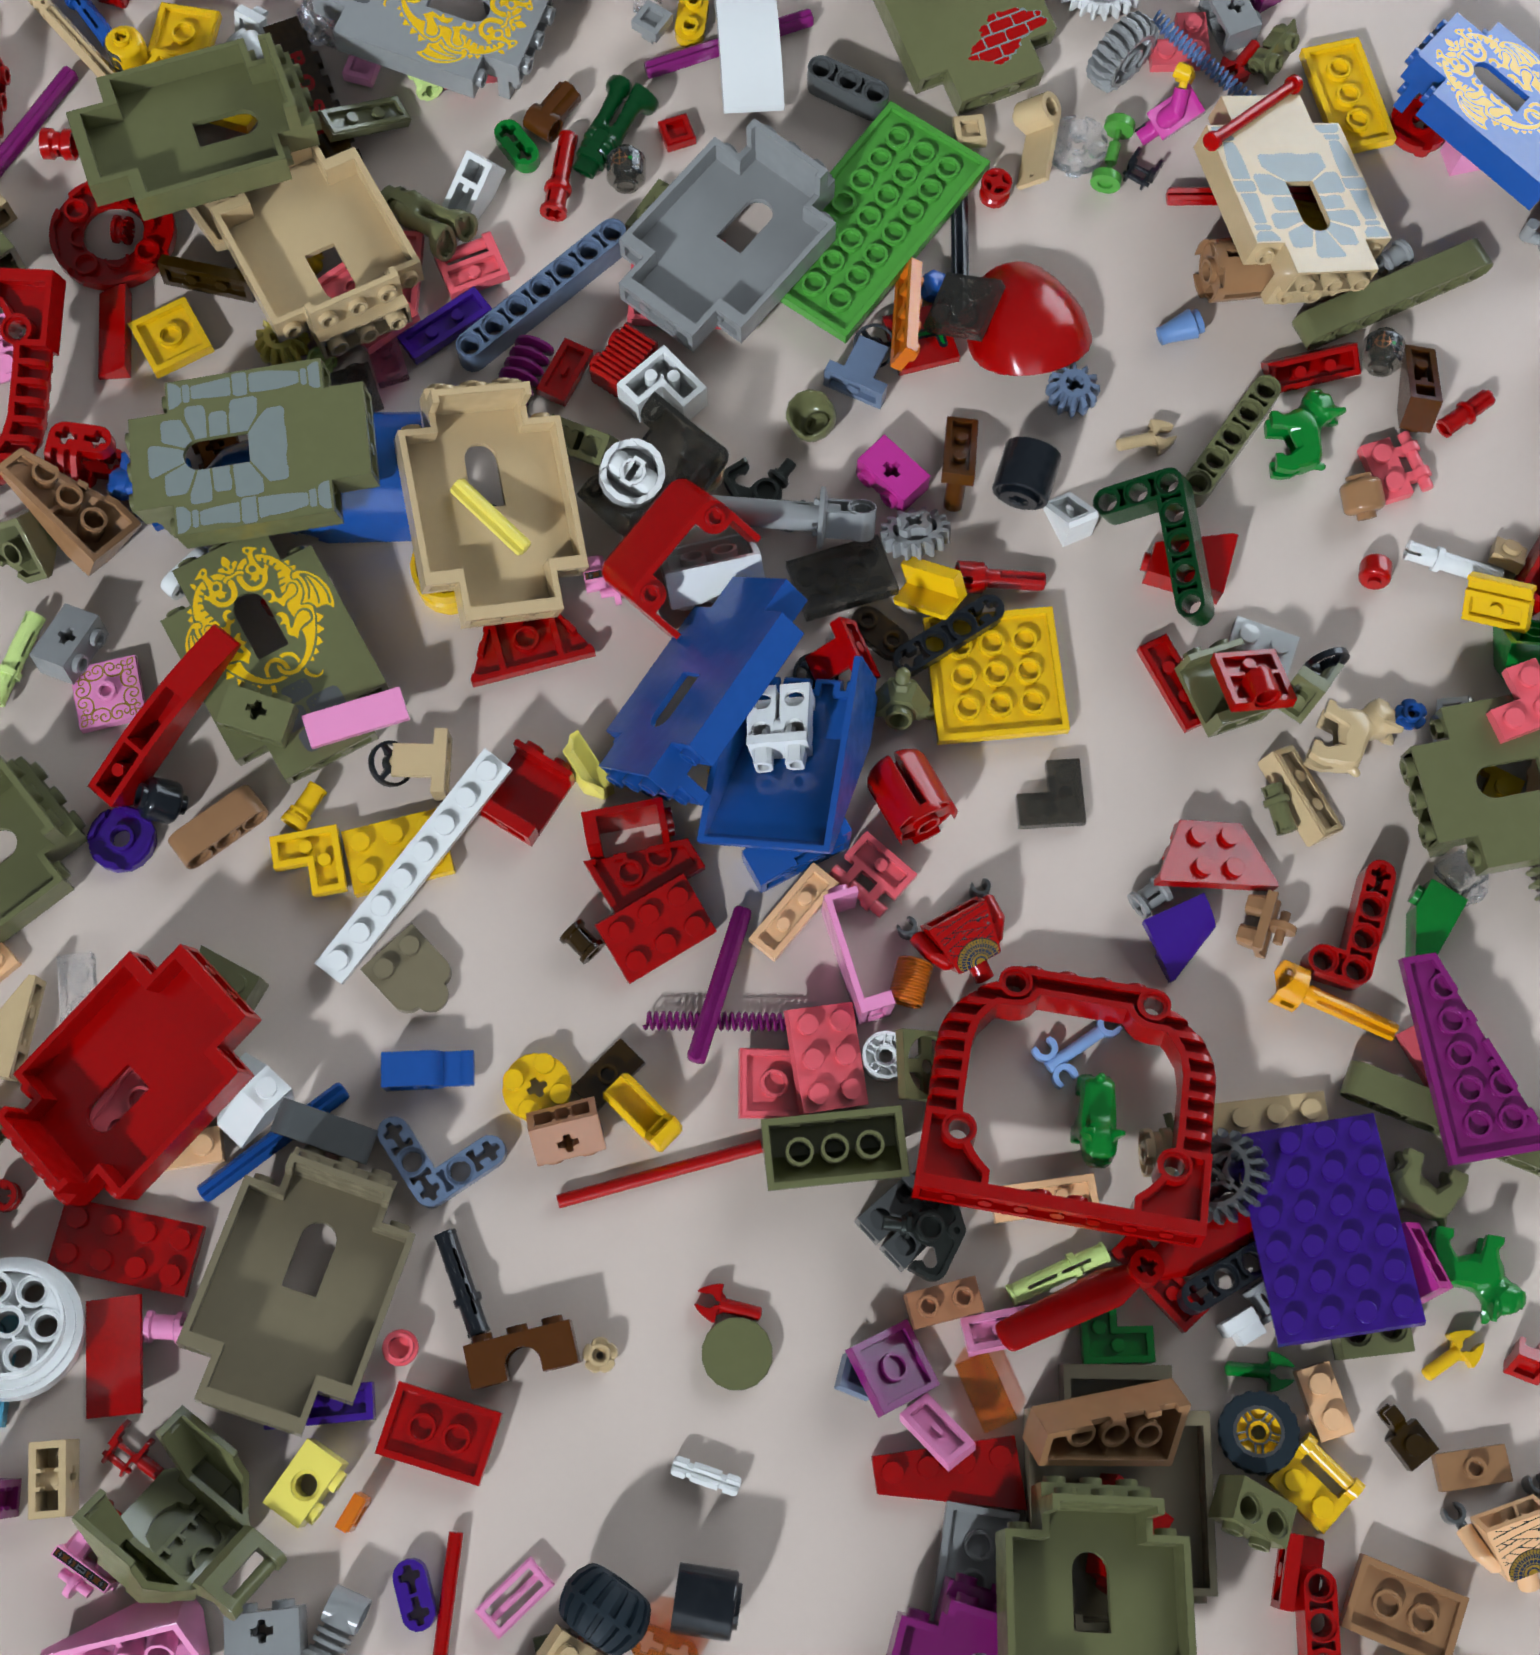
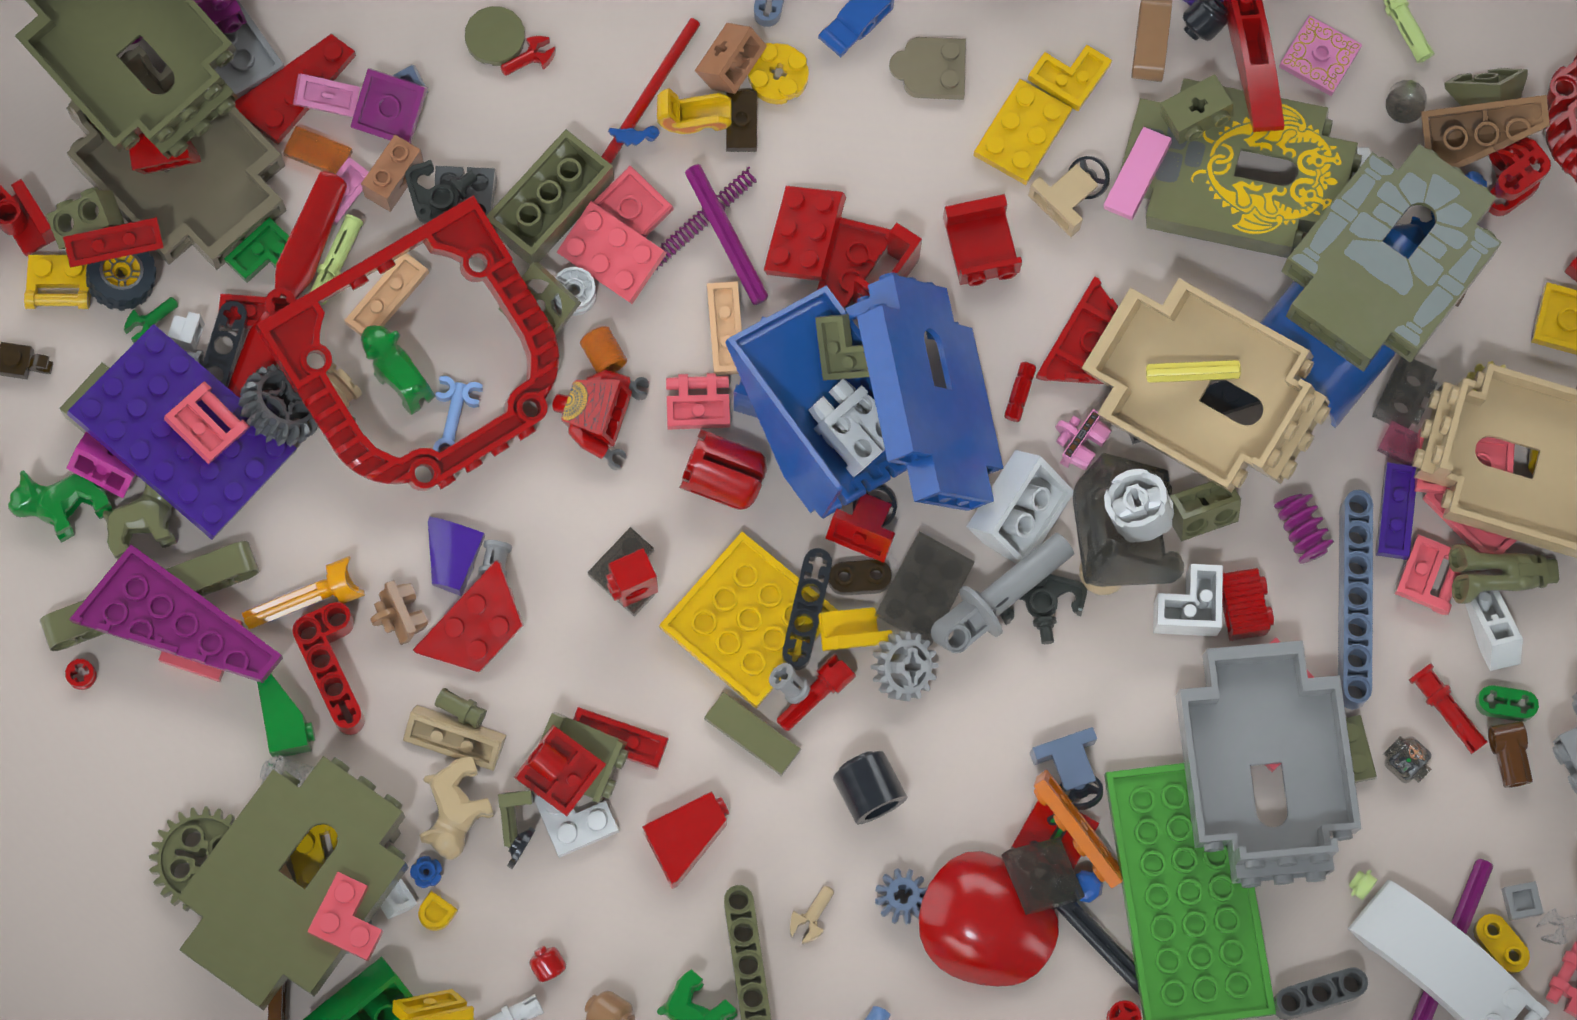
camera: 135 degrees right, 0 degrees up
light grey brick [29,603,109,685] -> none
yellow pin [280,781,327,831] -> none
white plate [315,748,512,984] -> none
red plate [536,338,594,407] -> none
dark brown bush [559,919,605,964] -> none
light yellow slope [562,730,615,800] -> none
dark green piece [572,75,659,179] -> none
red windscreen [601,479,762,639] -> none
red tile [658,113,696,153] -> none
olive hair [786,389,837,442] -> none
bright pink panel [821,884,895,1026] -> none
dark pink brick [856,434,931,512] -> none
olive rock [875,667,934,730] -> none
reddish brown piece [941,416,979,512] -> none
medium nougat wedge [1022,1378,1191,1466] -> none
white slope [1043,492,1099,547] -> none
dark green beam [1093,467,1215,626] -> none
tan plate [1212,1091,1329,1135] -> none
light nougat plate [1292,1361,1355,1443] -> none
yellow bar [1421,1330,1484,1381] -> none
none -> red plate [63,217,164,268]
none -> coral plate [164,381,250,464]
none -> yellow tile [418,891,458,931]
none -> red brick [605,548,658,608]
none -> blue piece [608,126,659,147]
none -> olive tile [704,692,801,776]
none -> light grey bush [769,663,810,704]
none -> olive plate [815,314,869,380]
none -> red axle [1004,362,1036,422]
none -> yellowish green plate [1349,870,1378,900]
none -> clear smoke head [1386,80,1427,124]

